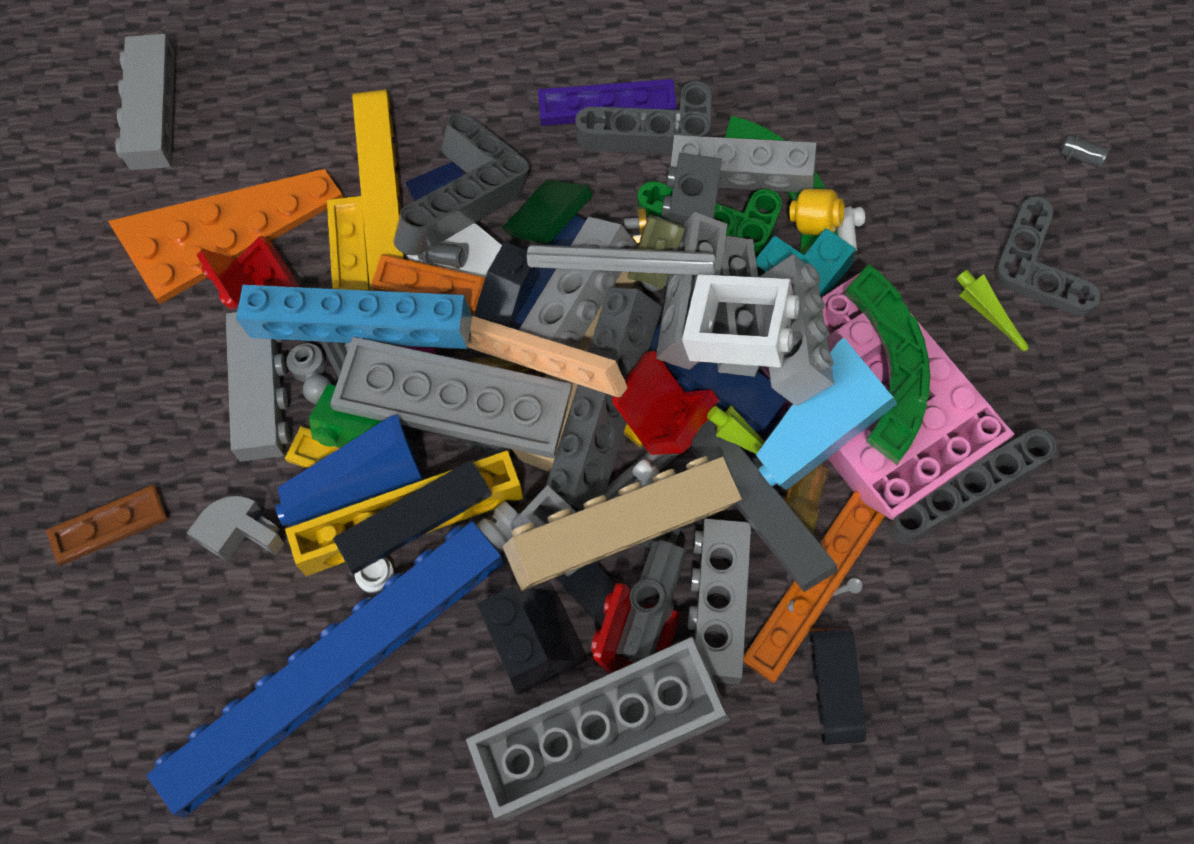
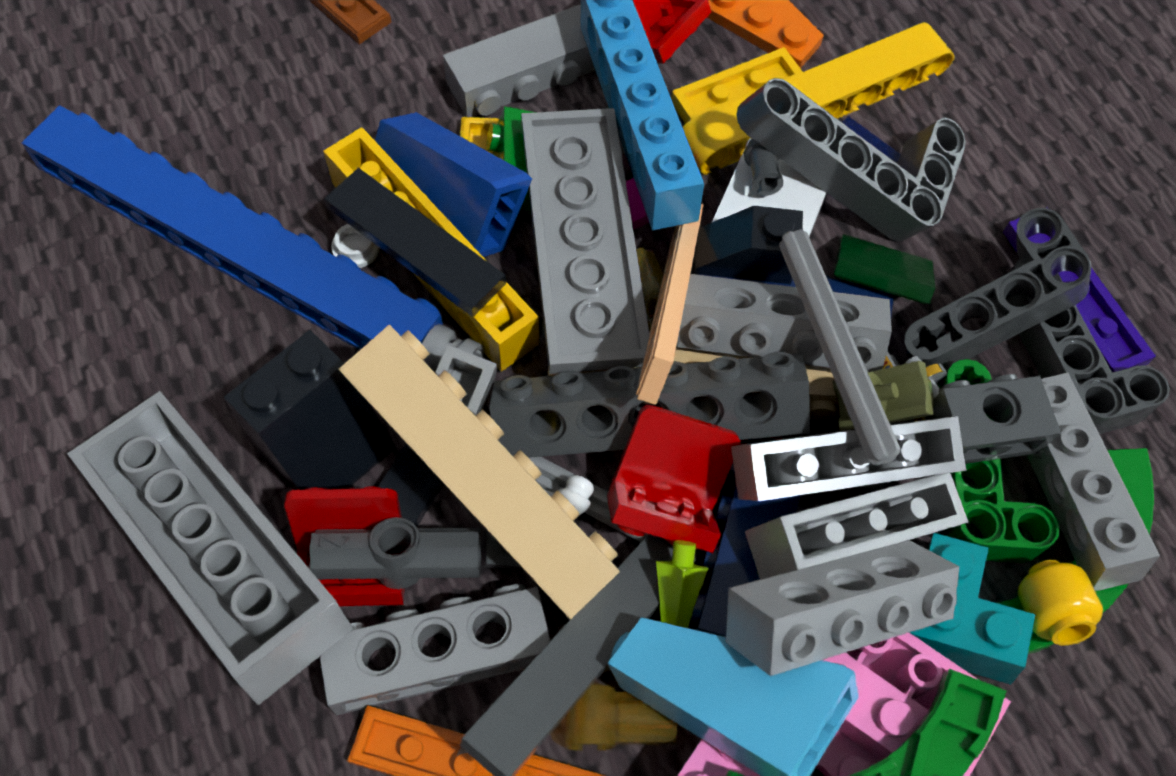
camera: 65 degrees right, 5 degrees down
light grey brick [187,496,285,561] -> none
light grey plate [286,343,332,404] -> none
orange tile [371,254,485,315] -> none
white window [682,274,800,368] -> none
white arm [837,206,865,252] -> none
none -> dark grey beam [904,208,1091,371]

